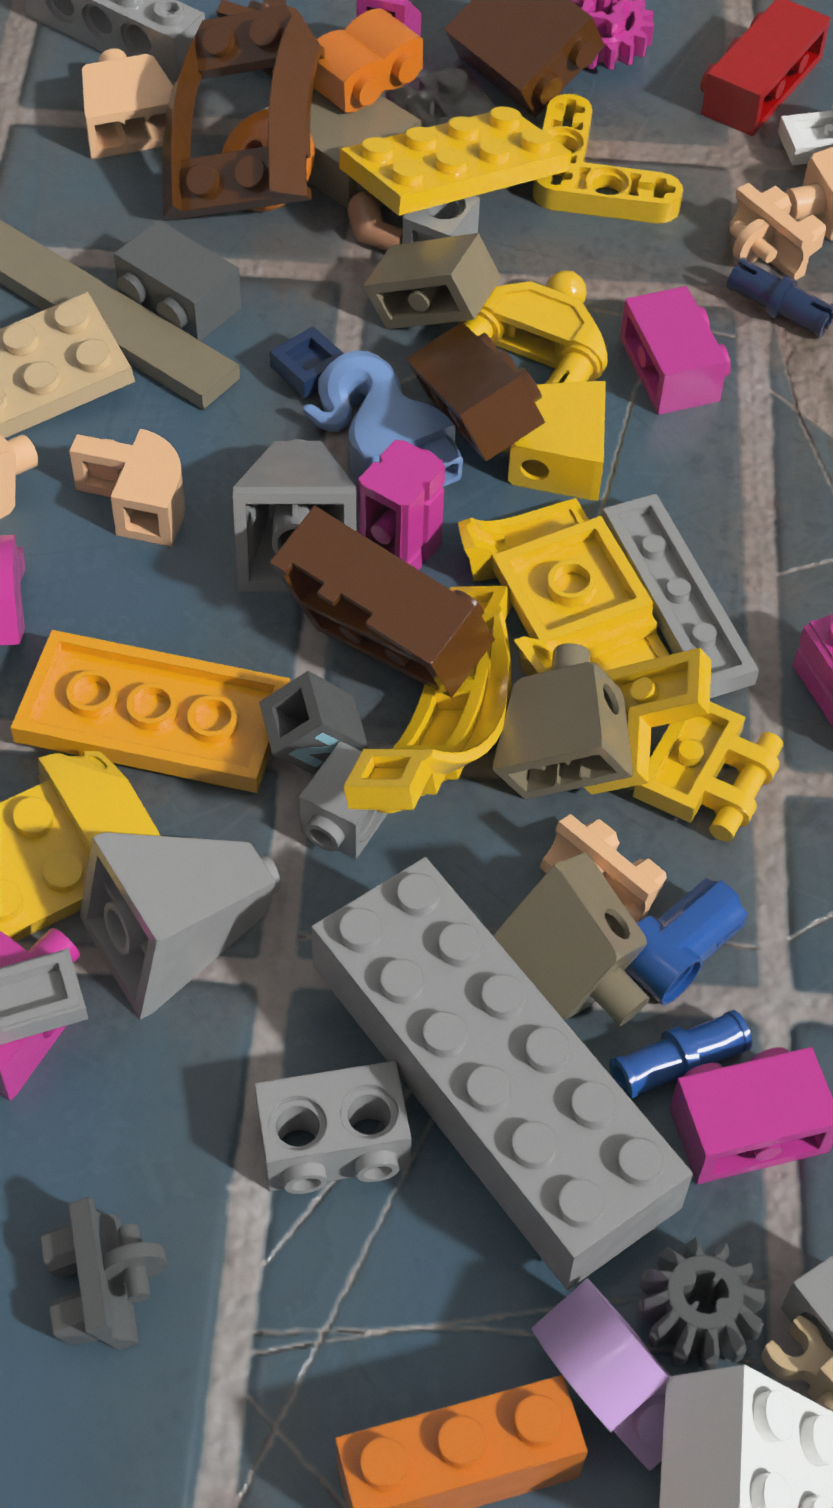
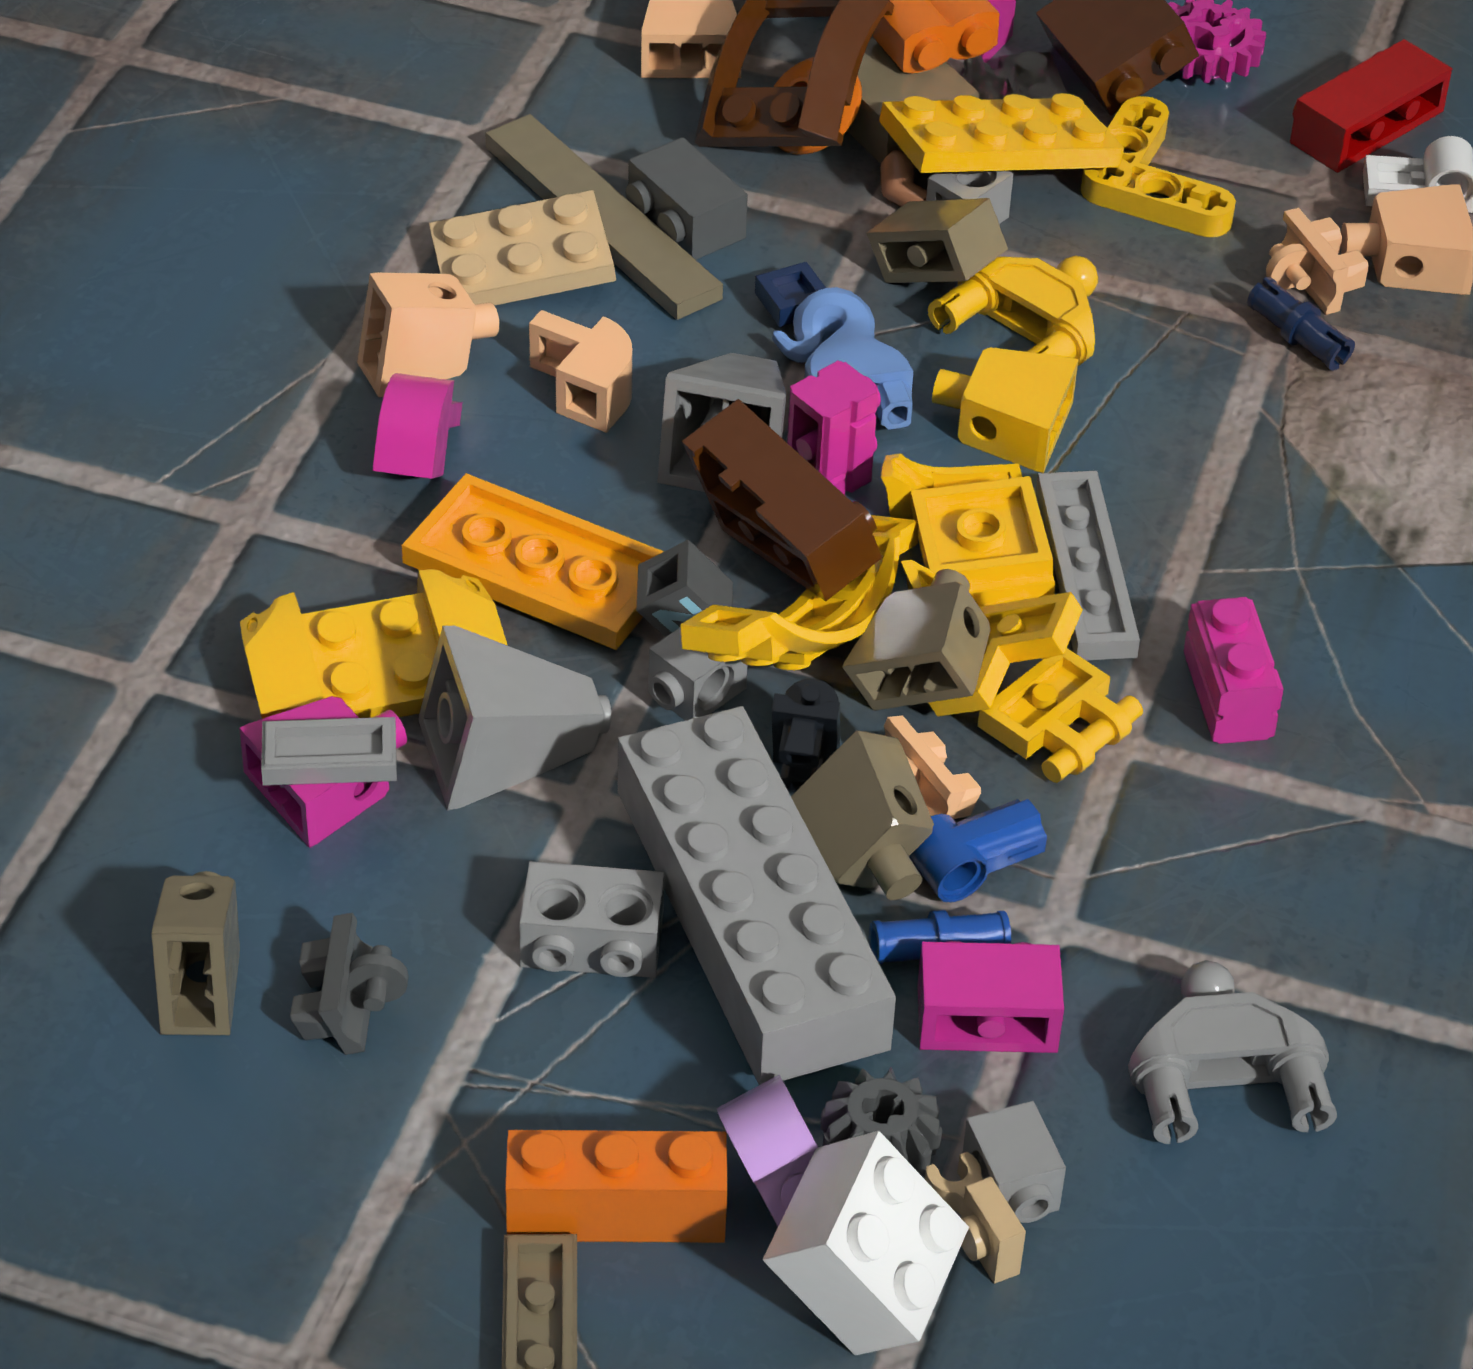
camera: 15 degrees right, 10 degrees down
reddish brown brick [406,322,546,461] -> none
dark pink brick [620,286,731,415] -> none
none -> black hips [772,679,840,793]

